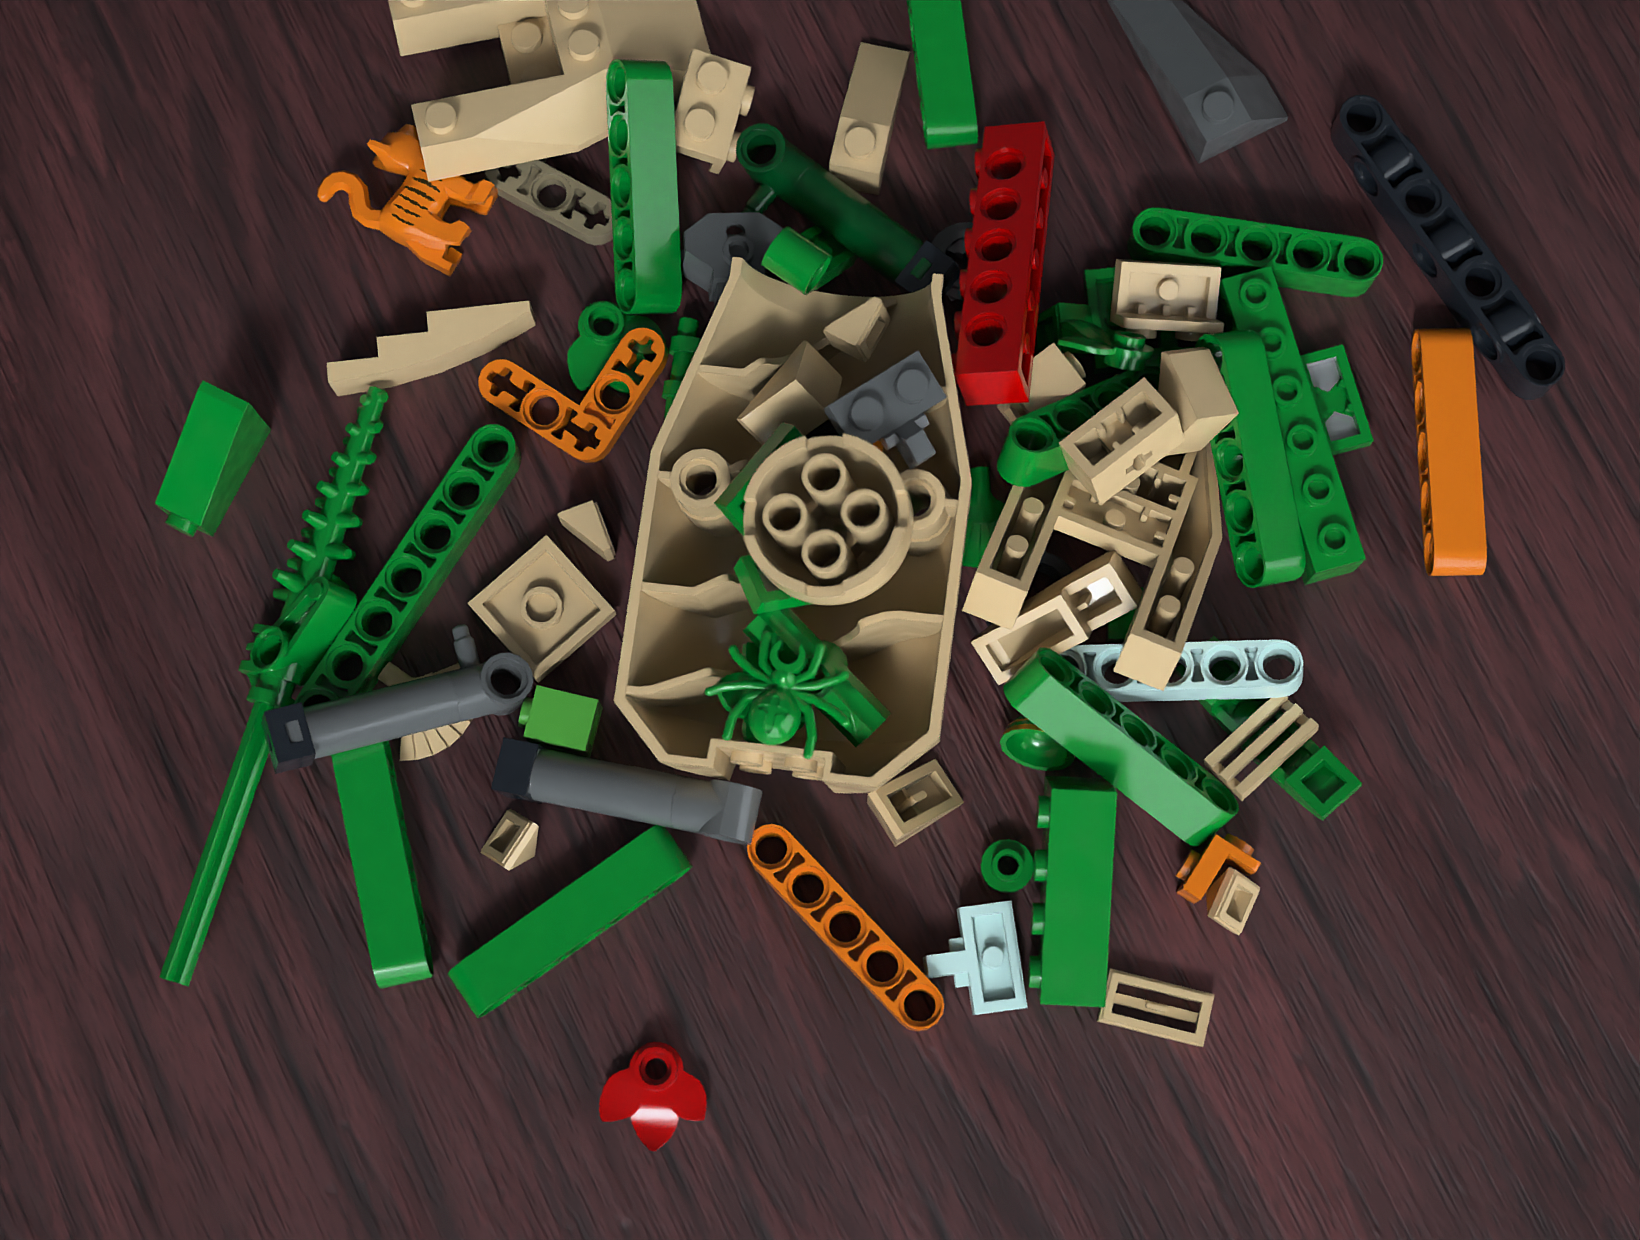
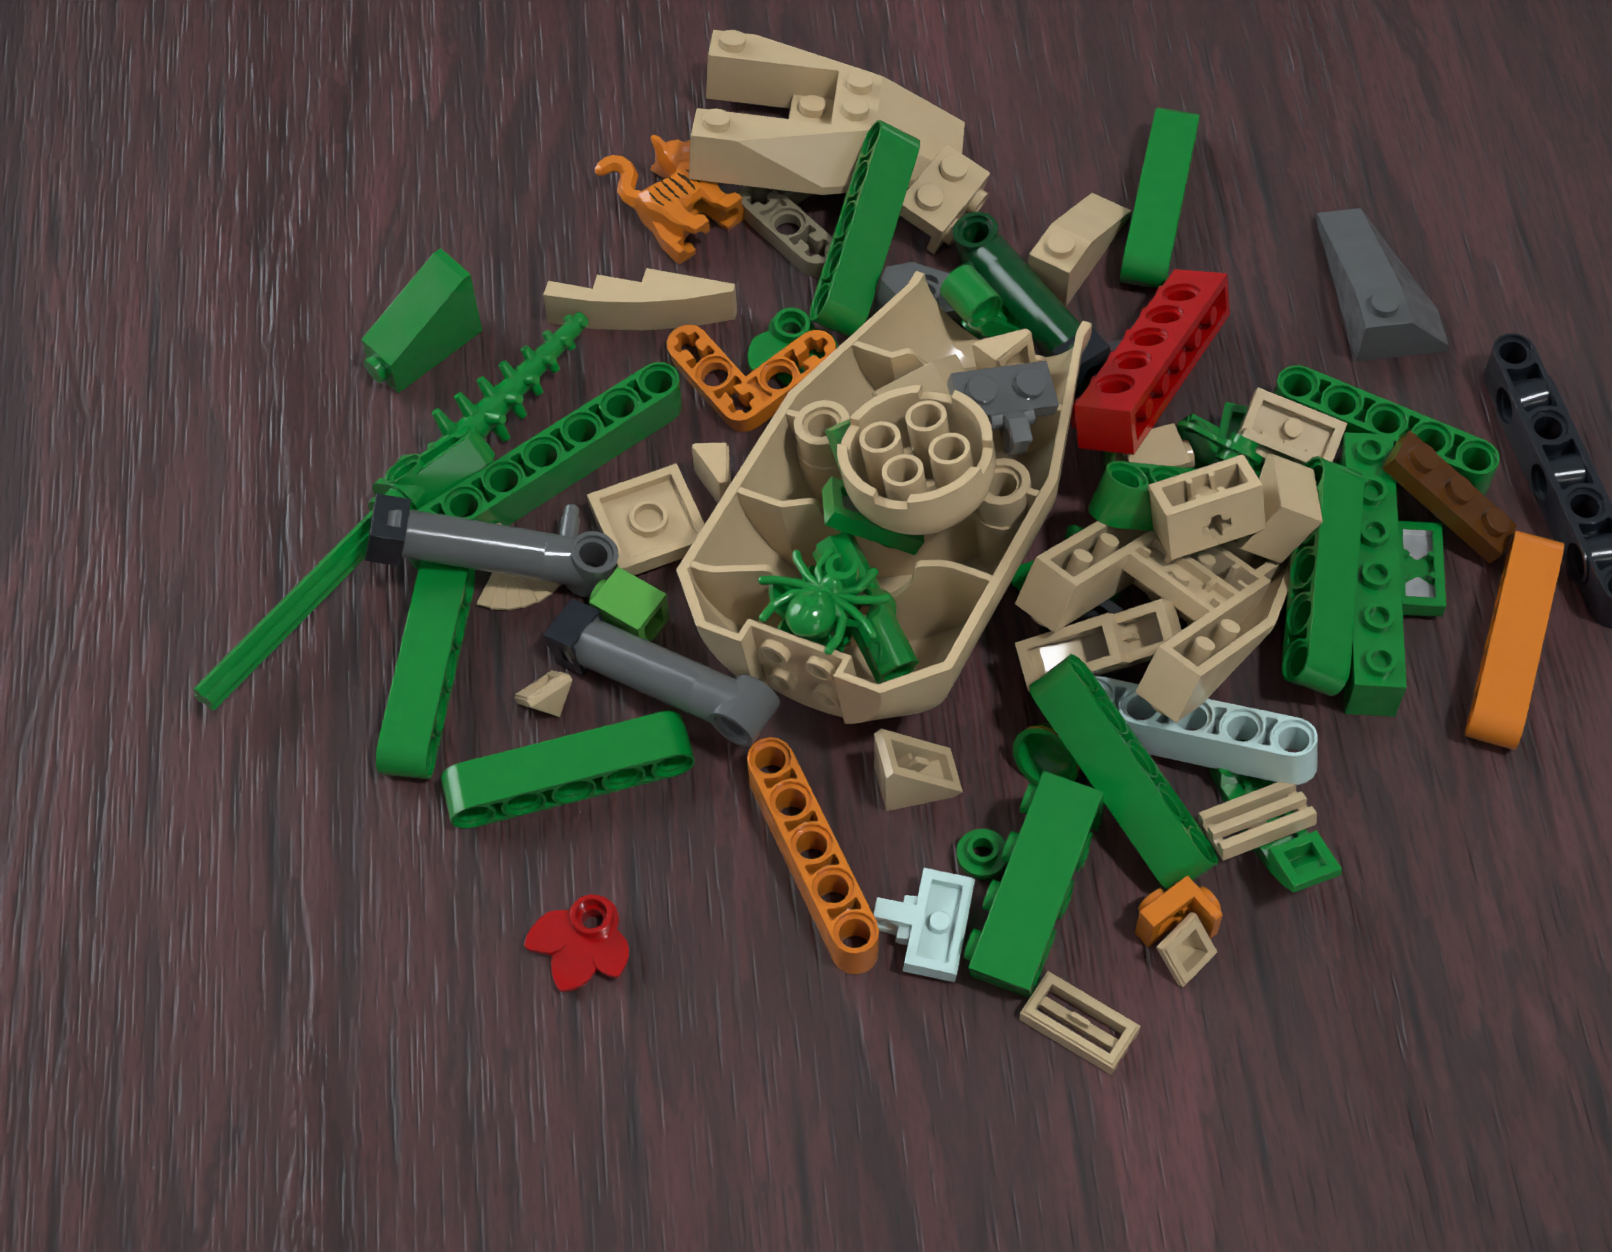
camera: 20 degrees right, 20 degrees down
none -> reddish brown plate [1382,430,1517,563]

